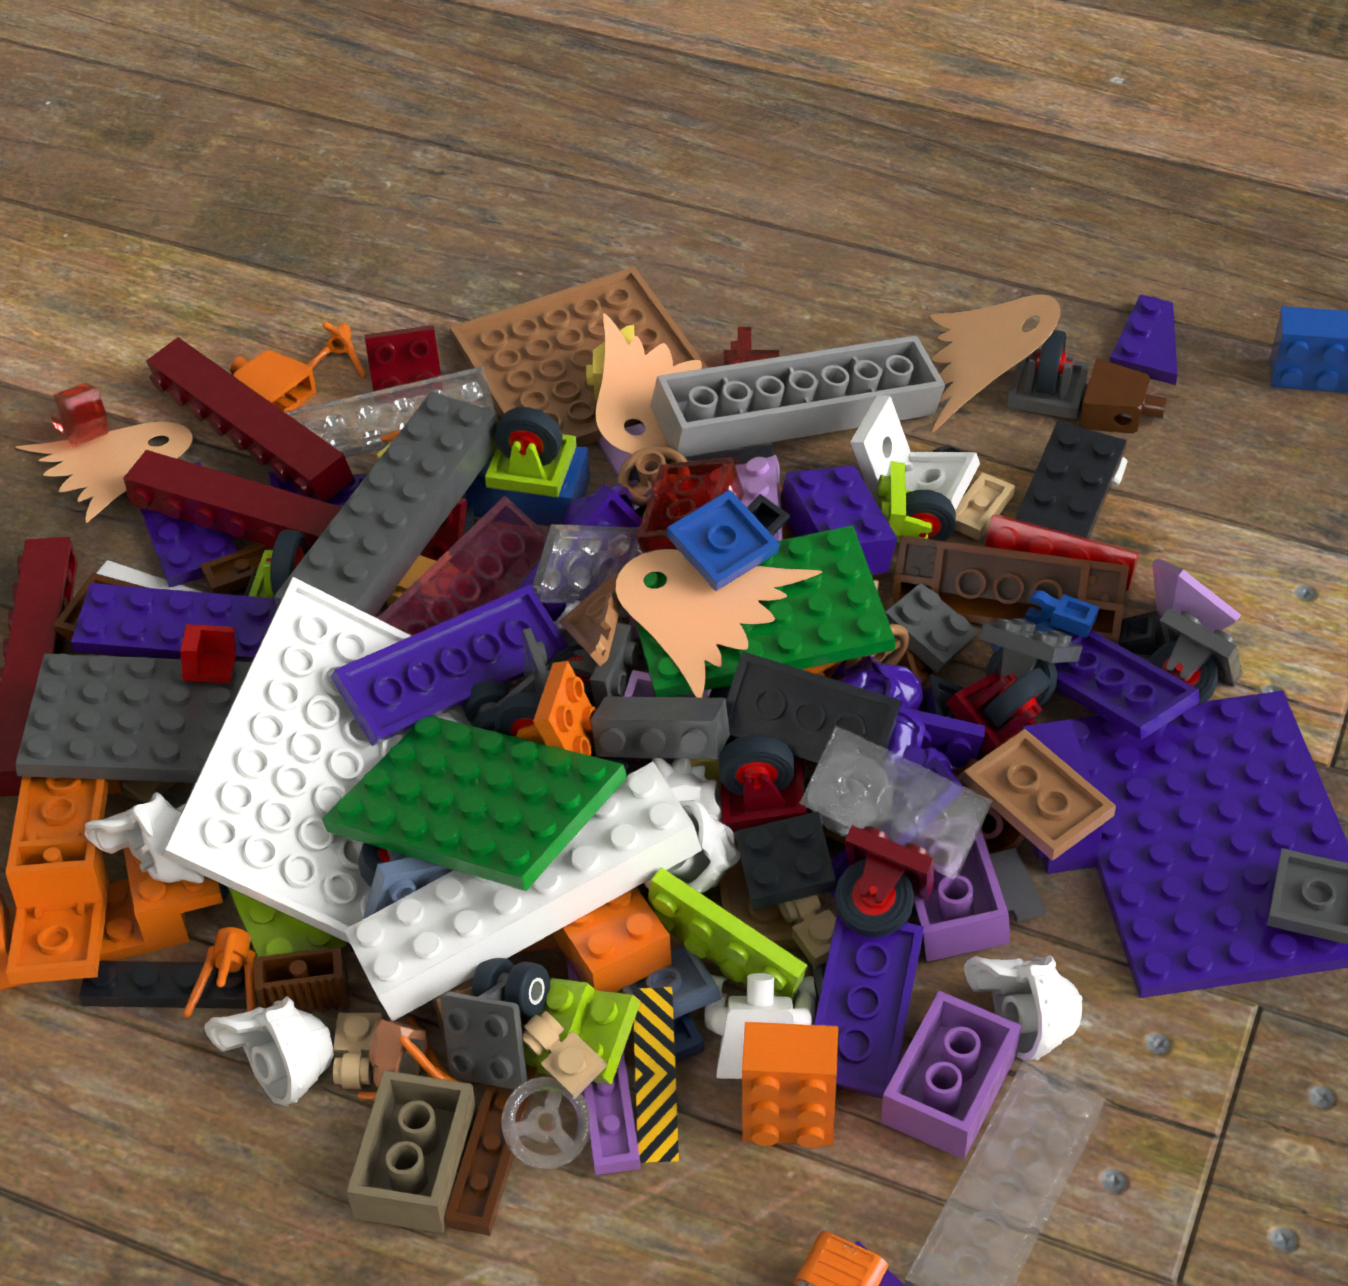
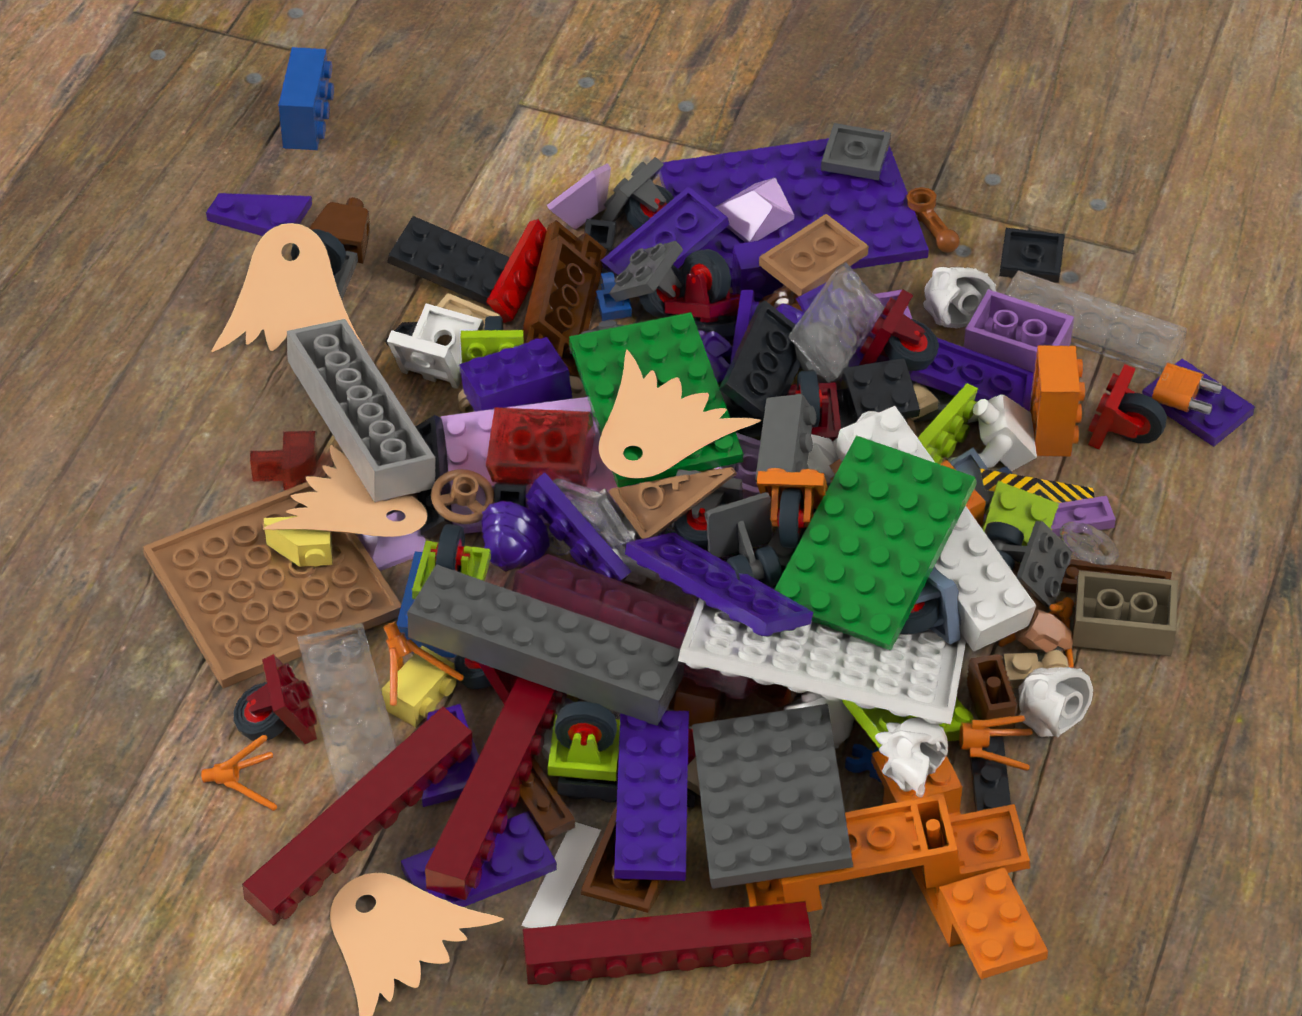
camera: 95 degrees left, 0 degrees up
clear red brick [51,382,109,447] -> none
red panel [180,624,236,683] -> none
orange torso [230,350,317,414] -> none
tan plate [522,1011,607,1099] -> none
blue plate [666,490,780,591] -> none
black slope [747,494,790,536] -> none
blue plate [1025,590,1100,638] -> none
none -> lavender slope [716,178,794,242]
none -> dark orange piece [907,187,960,253]
none -> black tile [999,228,1065,283]
none -> plate [1088,364,1167,450]

